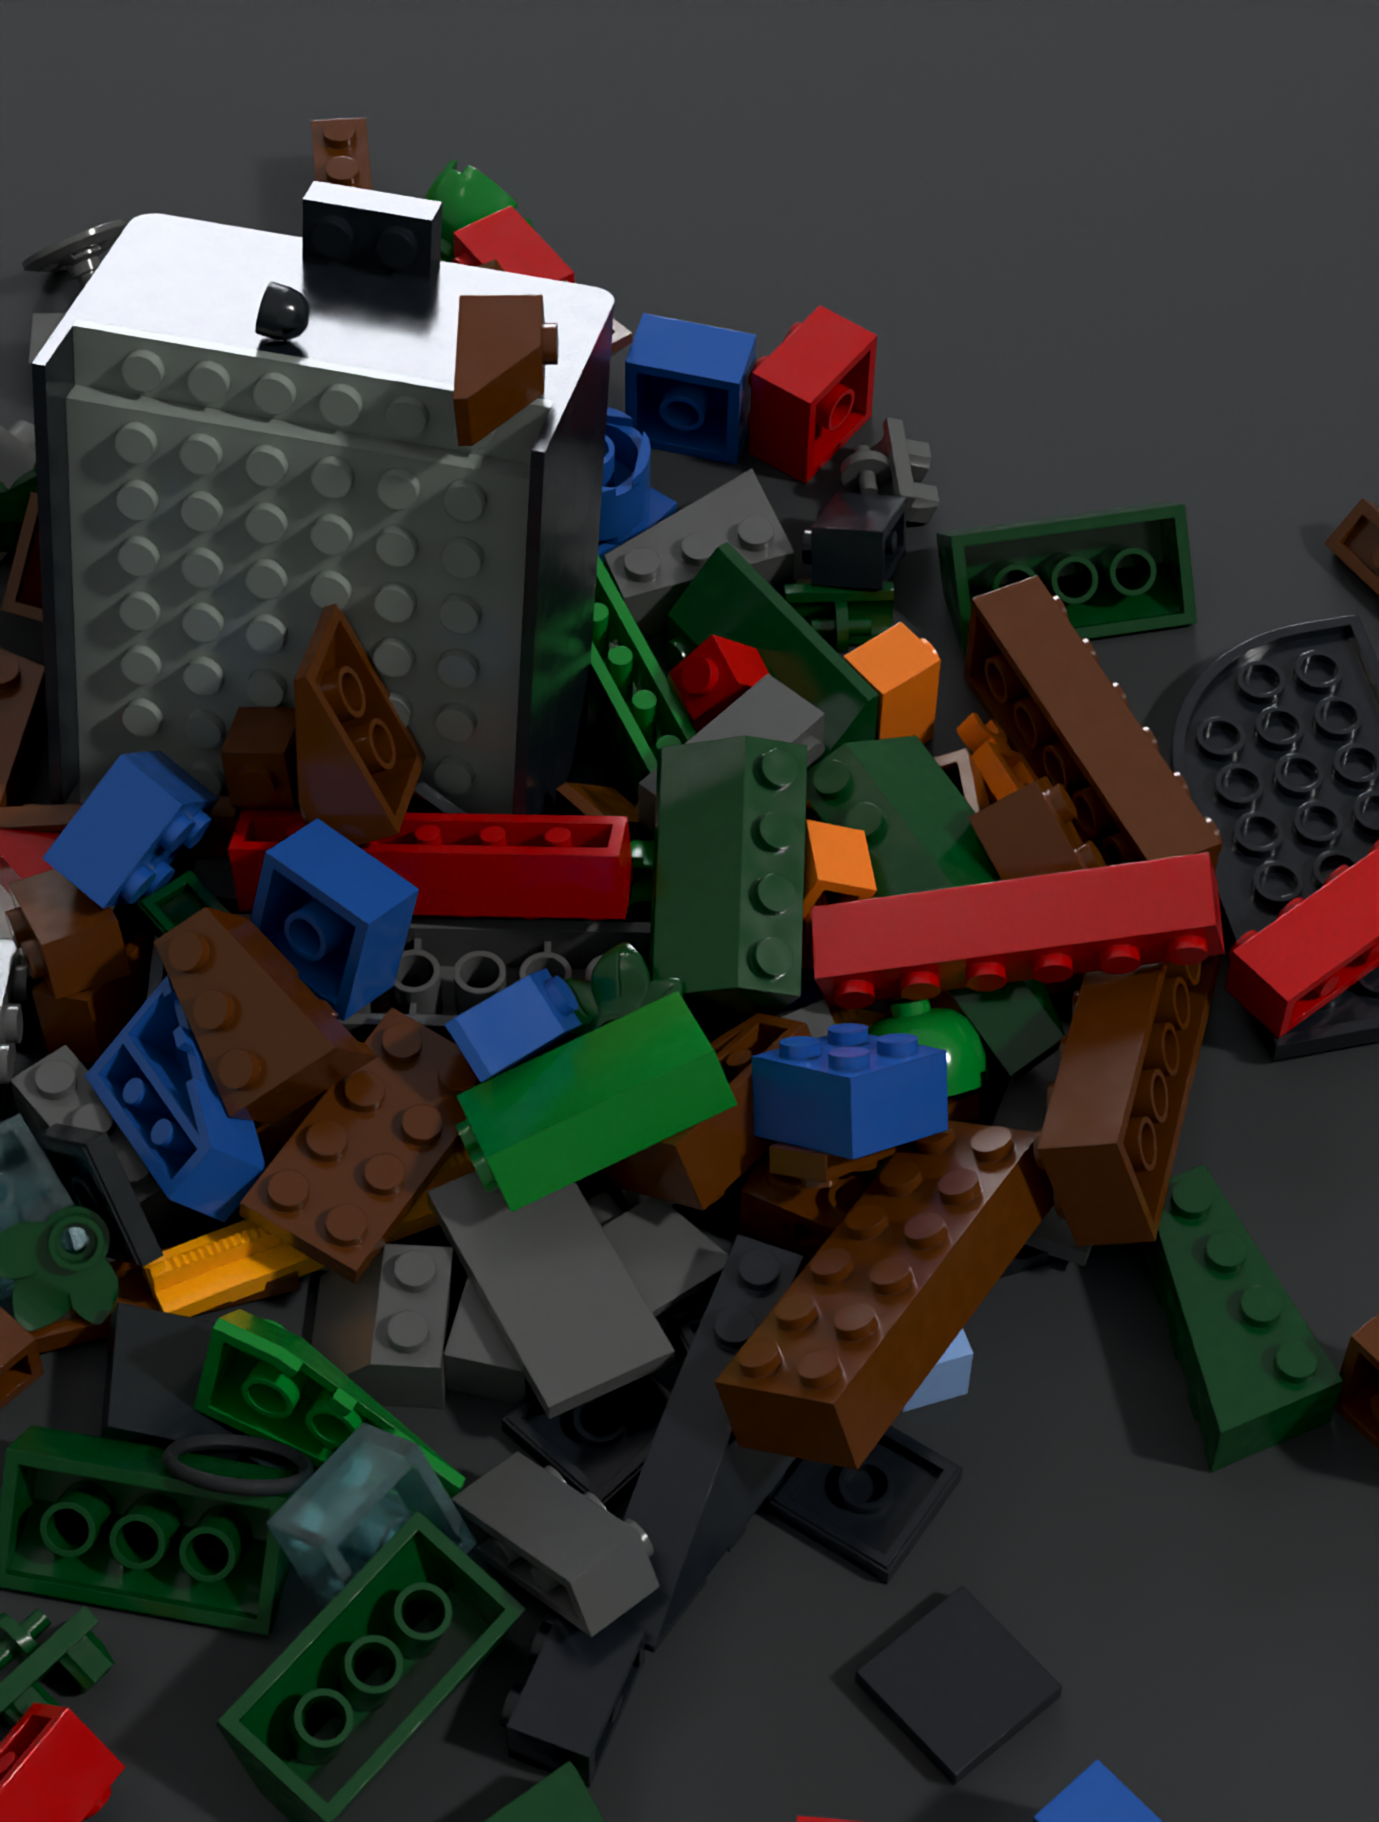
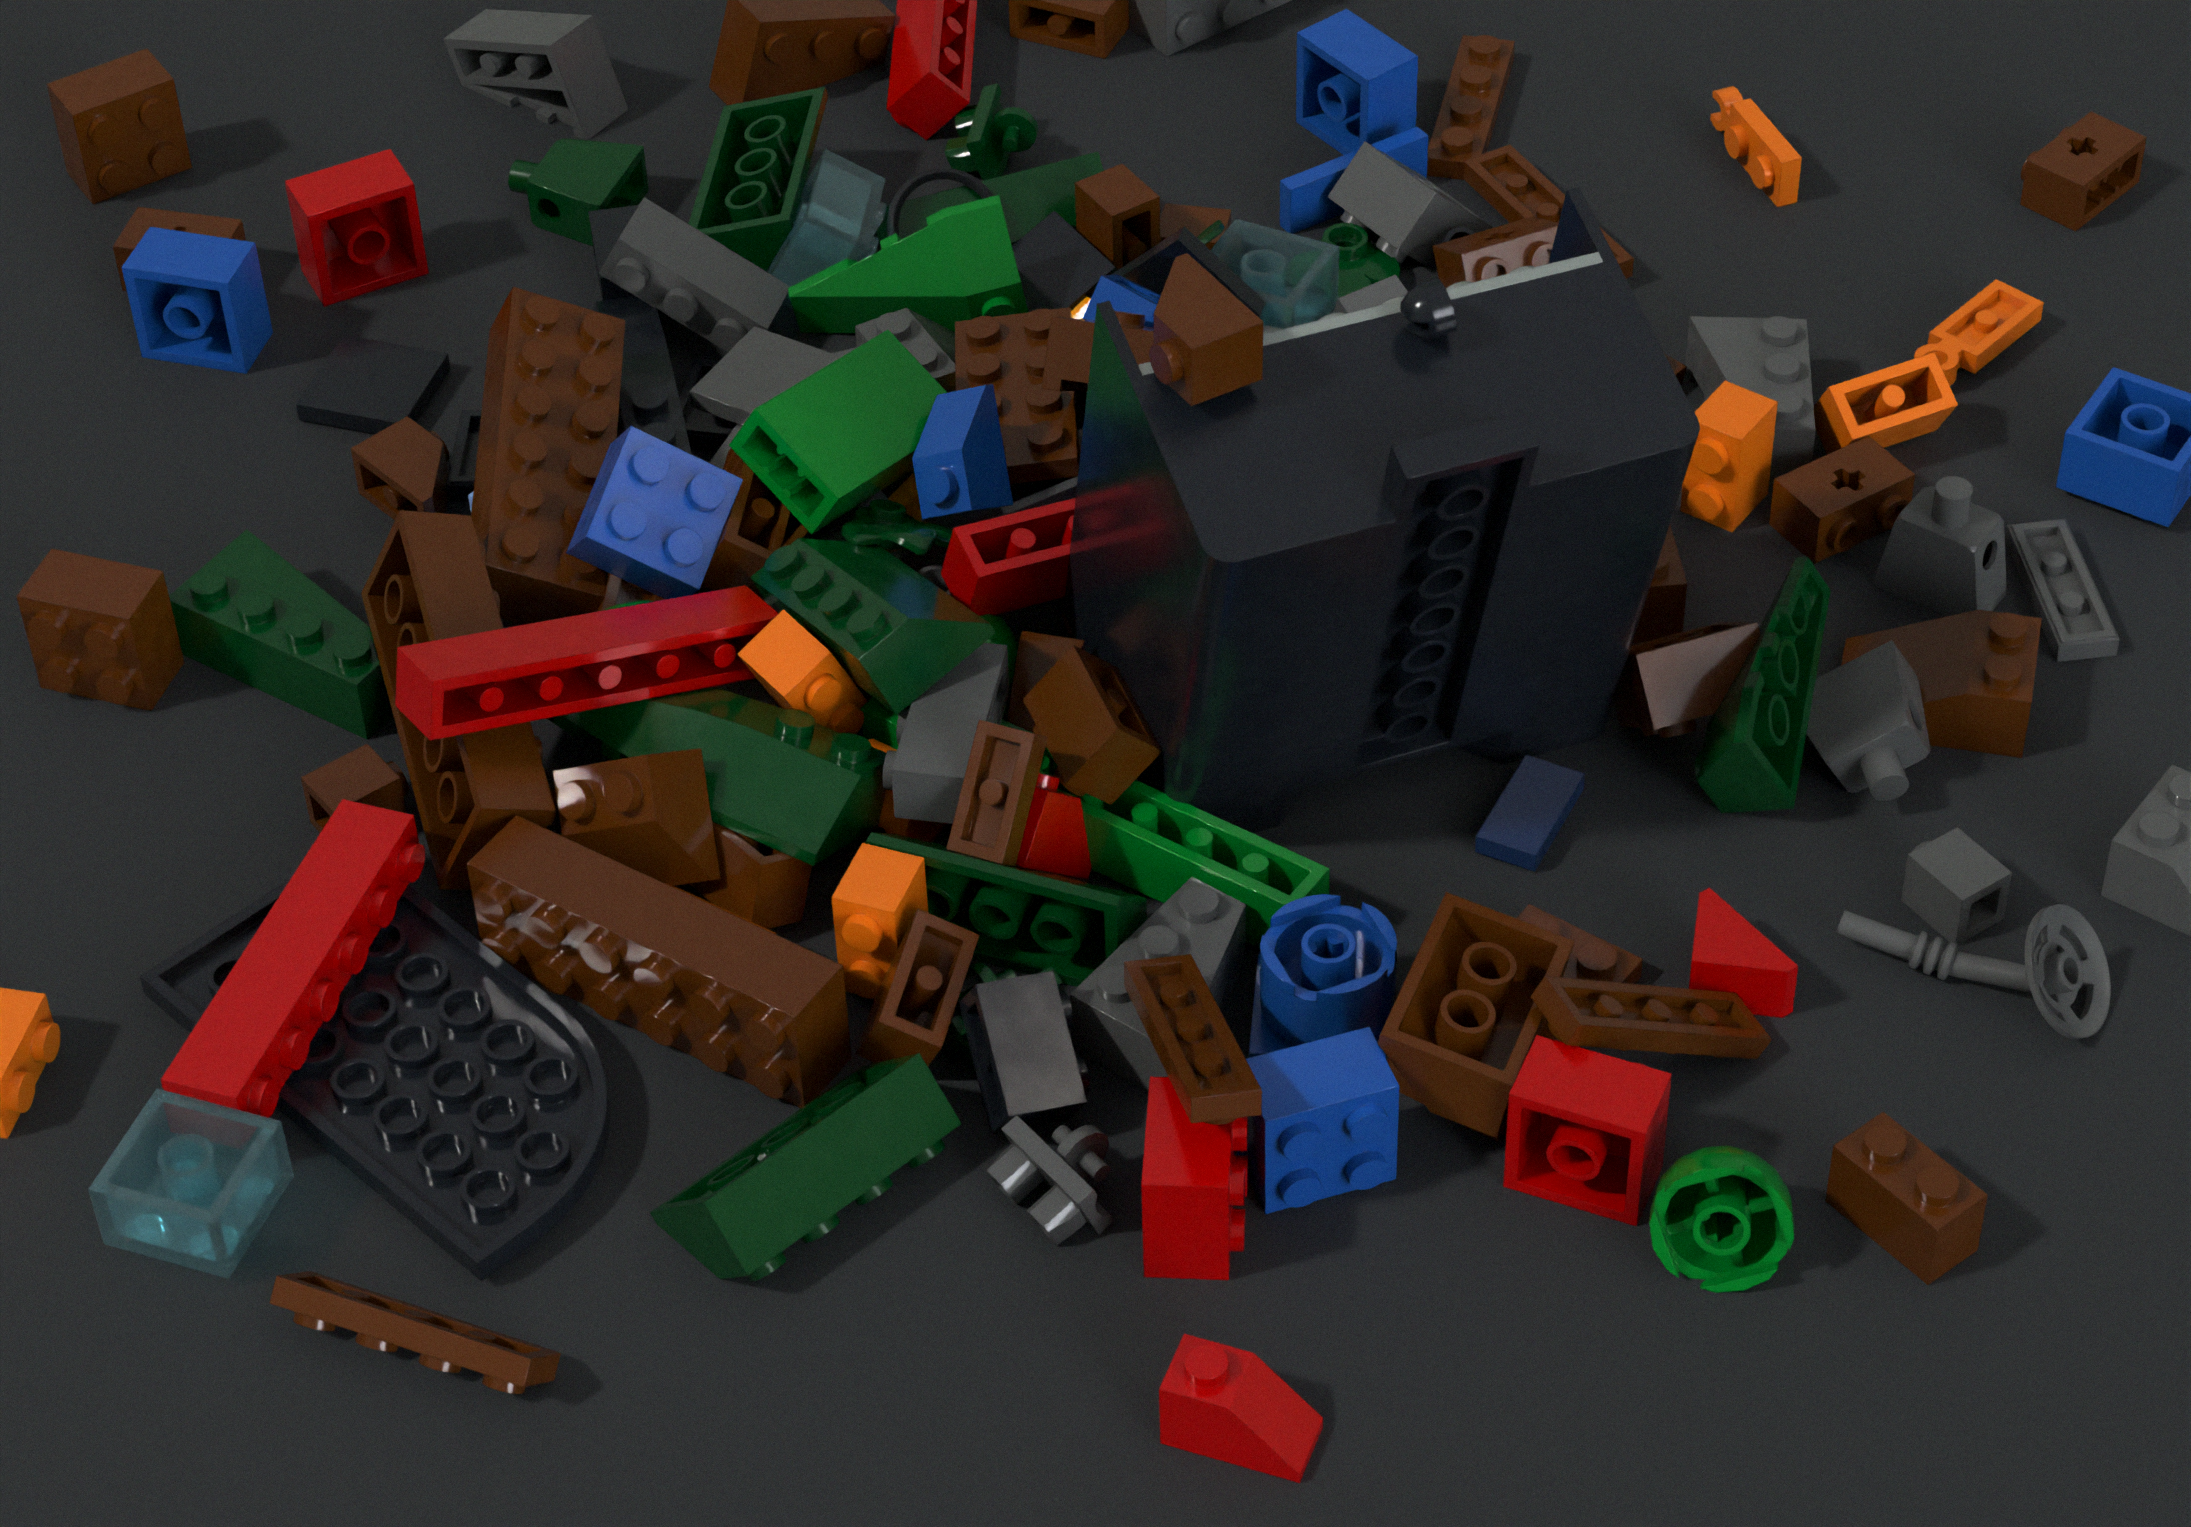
camera: 150 degrees right, 10 degrees down
none -> reddish brown brick [301,744,409,833]
none -> reddish brown slope [351,416,449,520]
none -> reddish brown slope [855,909,980,1066]
none -> reddish brown plate [946,720,1048,867]
none -> reddish brown brick [1023,645,1162,805]
none -> reddish brown brick [1075,163,1161,270]
none -> reddish brown plate [1124,954,1262,1125]
none -> red slope [1159,1333,1323,1483]

